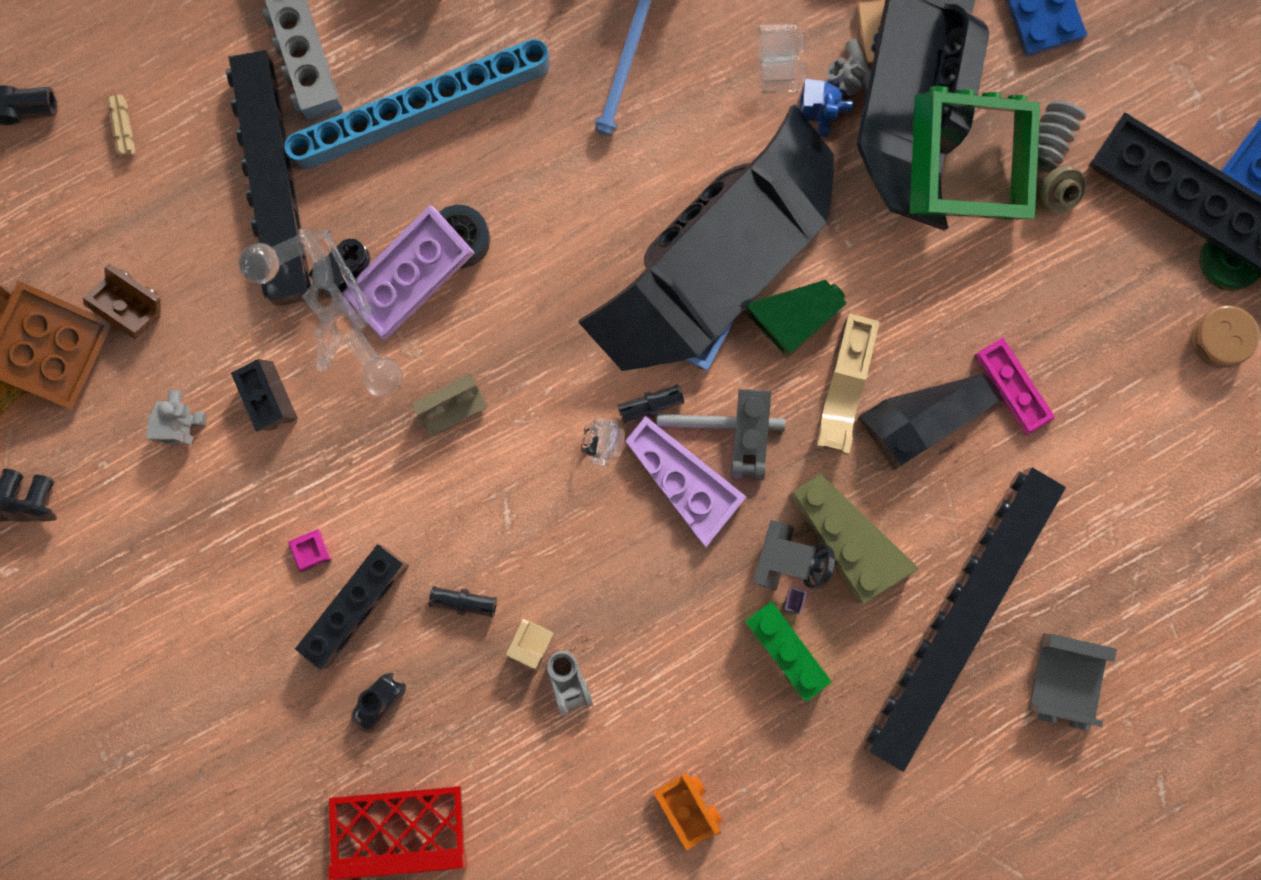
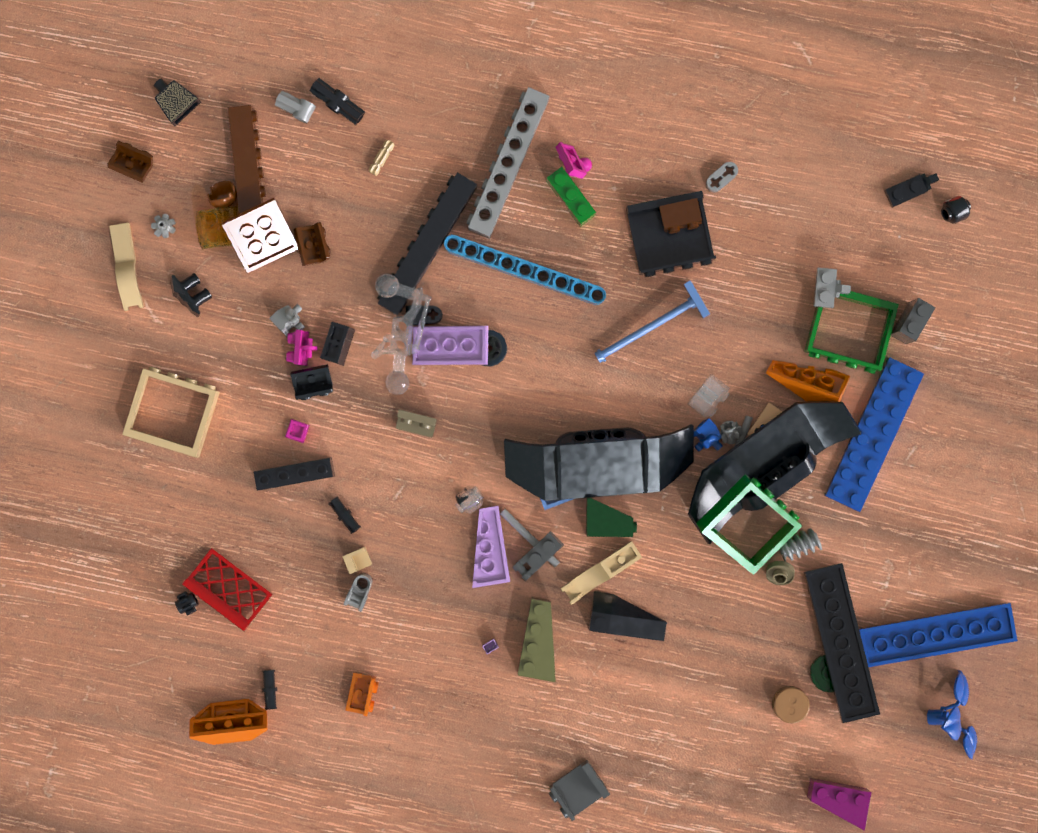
camera: 35 degrees right, 5 degrees up
black piece [351,673,406,733] -> none
black pin [617,384,685,424] -> none
green arch [743,601,832,702] -> none
dark grey piece [753,520,835,591] -> none
black brick [864,467,1066,772] -> none
dark pink tile [974,337,1056,435] -> none
none -> tan window [122,367,220,458]
none -> dark pink hips [286,330,318,366]
none -> black bracket [290,364,333,400]

